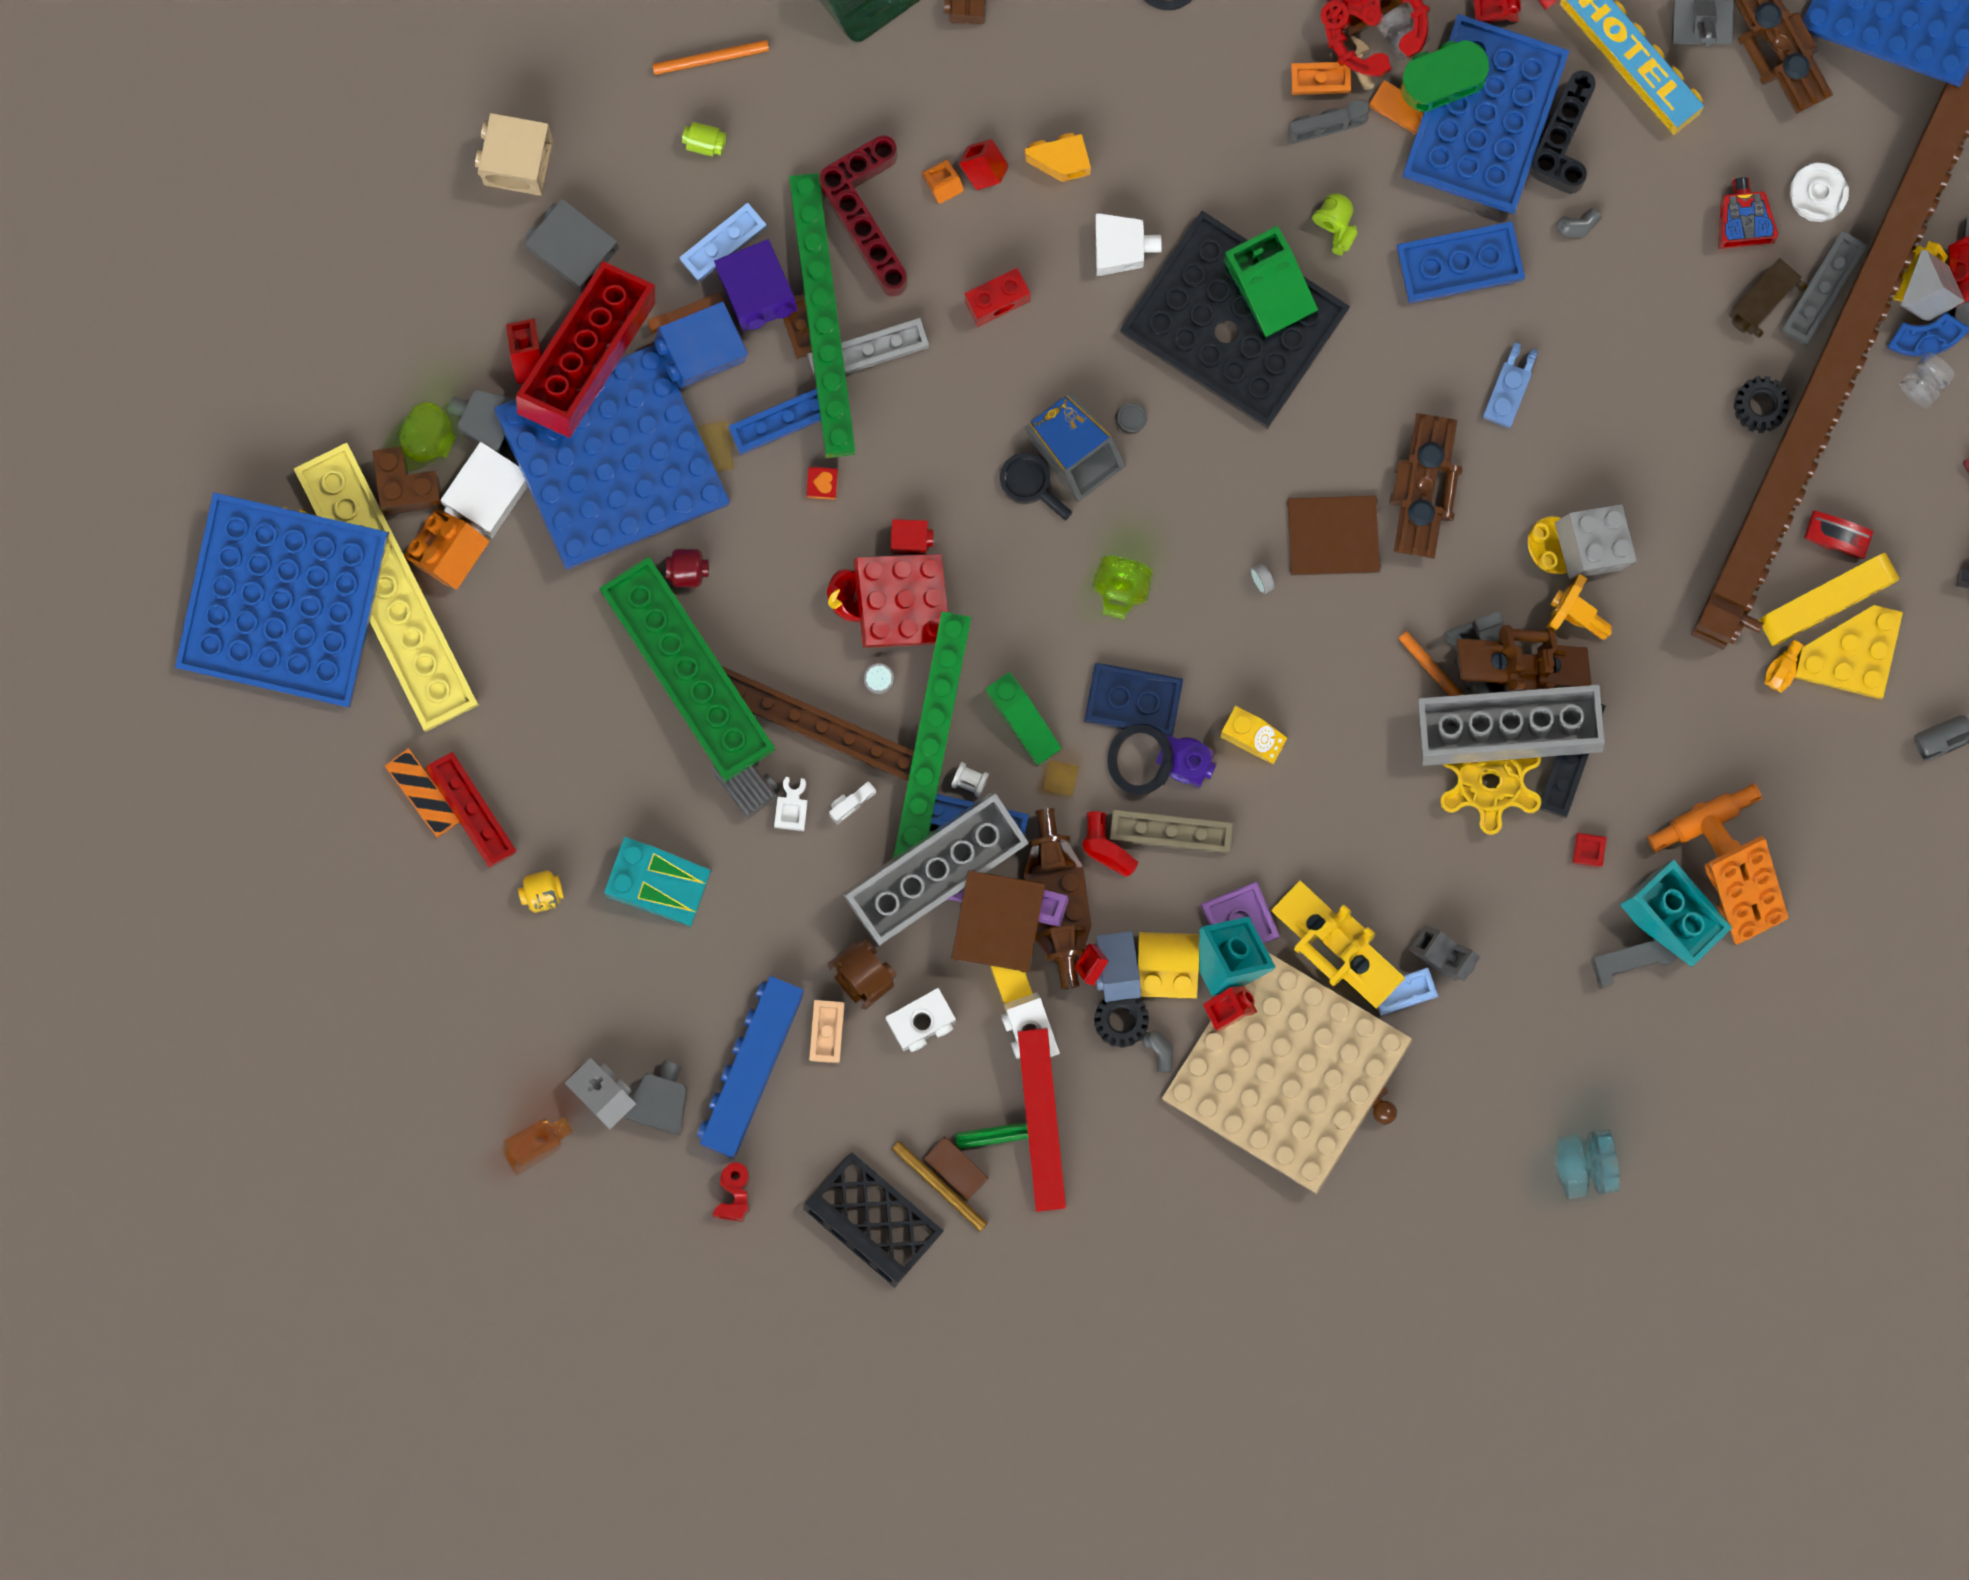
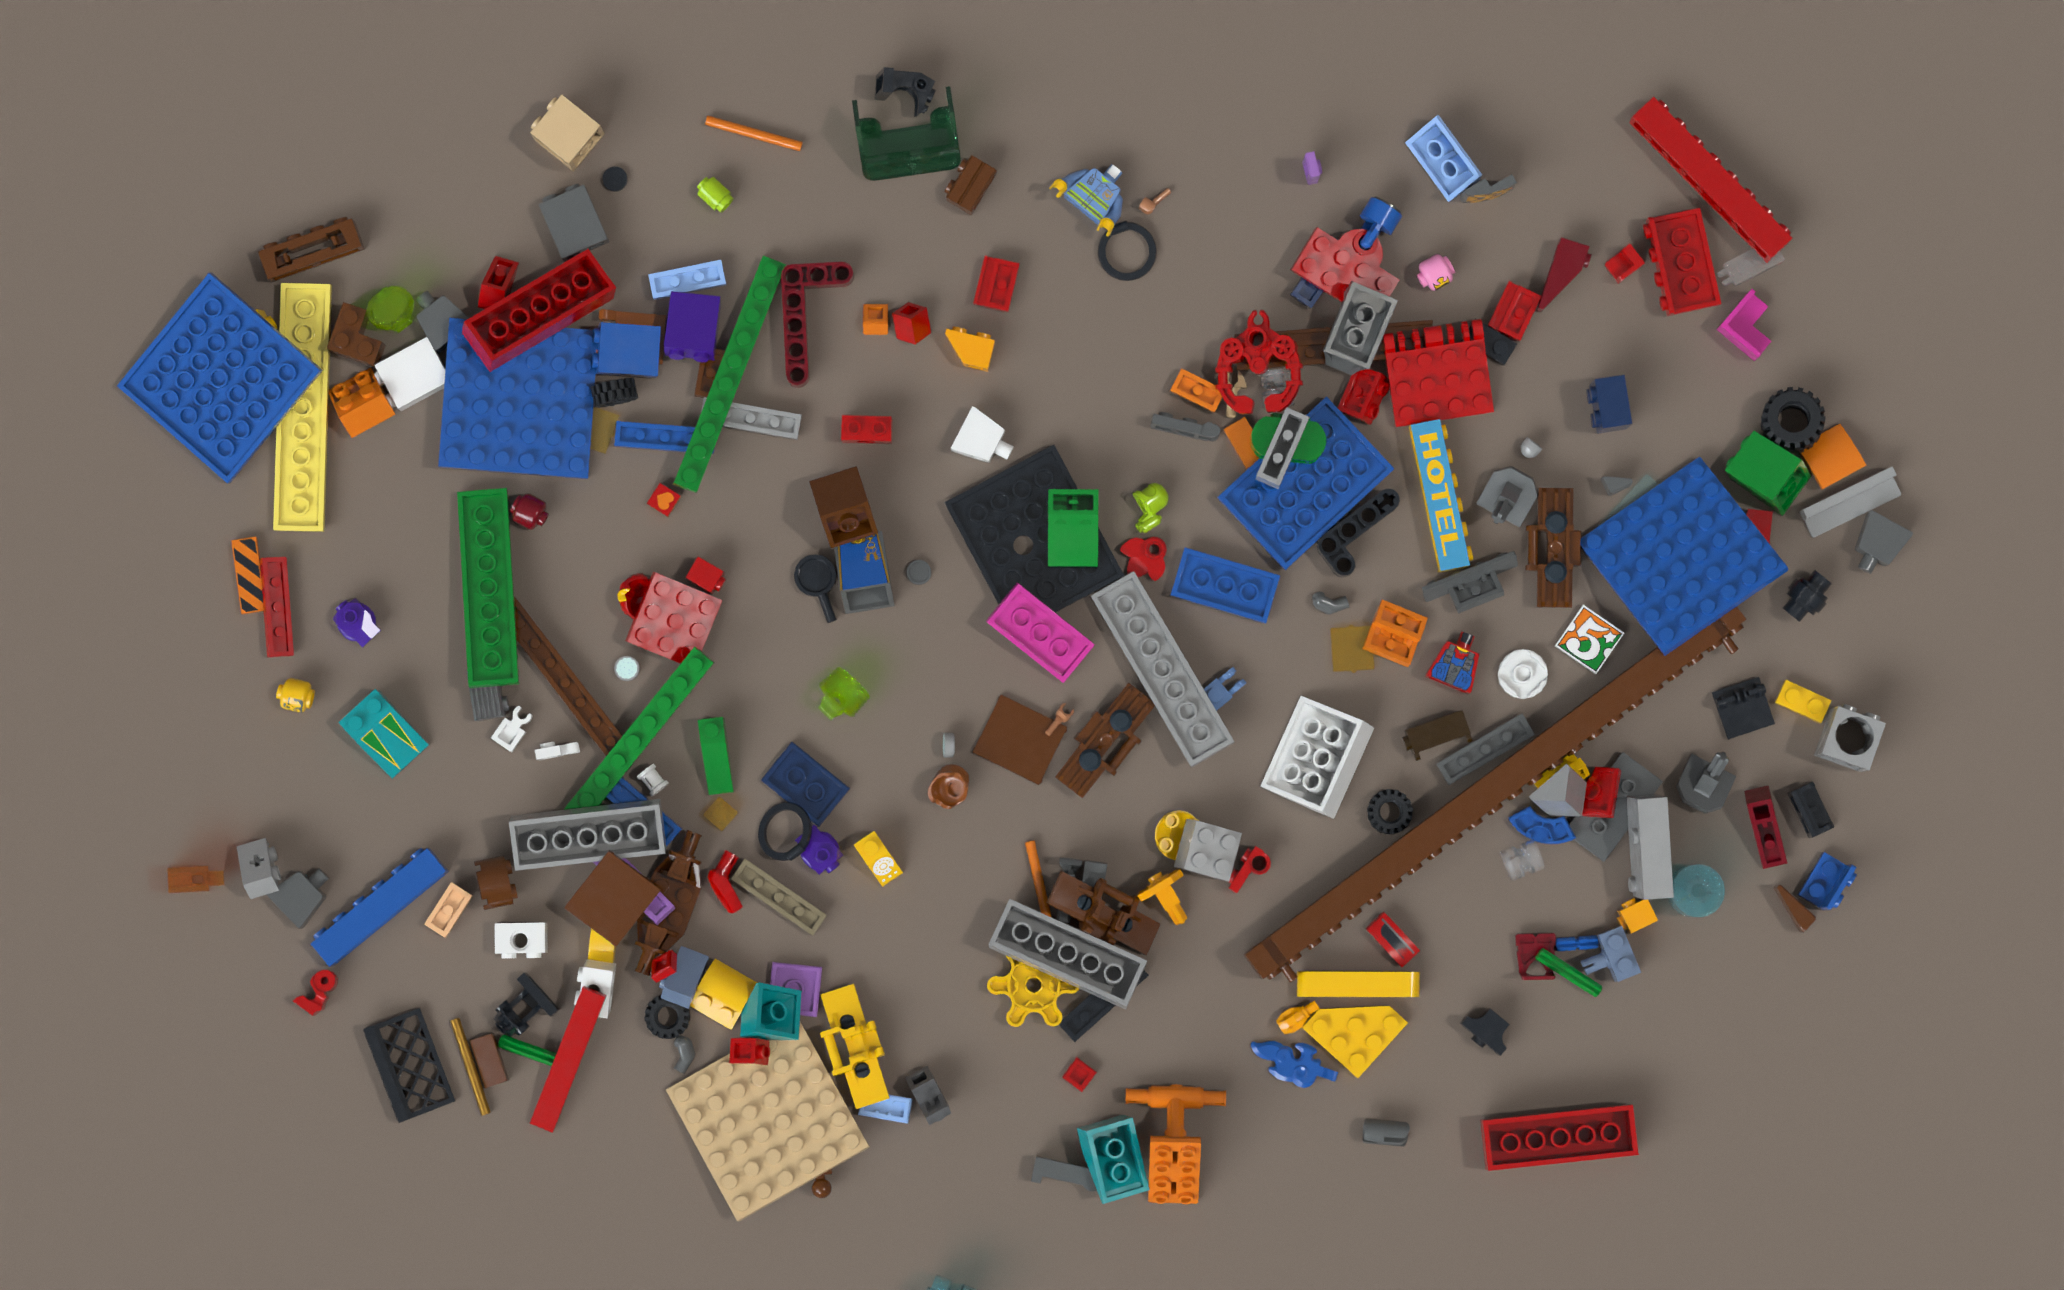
camera: 30 degrees right, 5 degrees up
none -> reddish brown brick [258,217,365,283]
none -> dark purple hand [333,598,381,648]
none -> black tile [494,973,560,1037]
none -> black tyre [590,378,638,408]
none -> black piece [603,167,628,192]
none -> reddish brown brick [809,466,878,548]
none -> dark orange hair [927,764,969,809]
none -> red plate [973,255,1020,313]
none -> dark pink plate [986,582,1095,683]
none -> nougat hand [1045,703,1074,736]
none -> light grey plate [1091,571,1235,768]
none -> red plate [1120,537,1167,581]
none -> red plate [1227,846,1271,894]
none -> blue piece [1251,1041,1338,1088]
none -> light grey brick [1255,407,1309,489]
none -> white slope [1260,696,1374,819]
none -> clear yellow piece [1330,625,1374,673]
none -> orange slope [1362,599,1428,667]
none -> dark grey bracket [1422,551,1518,614]
none -> tile [1555,605,1624,674]

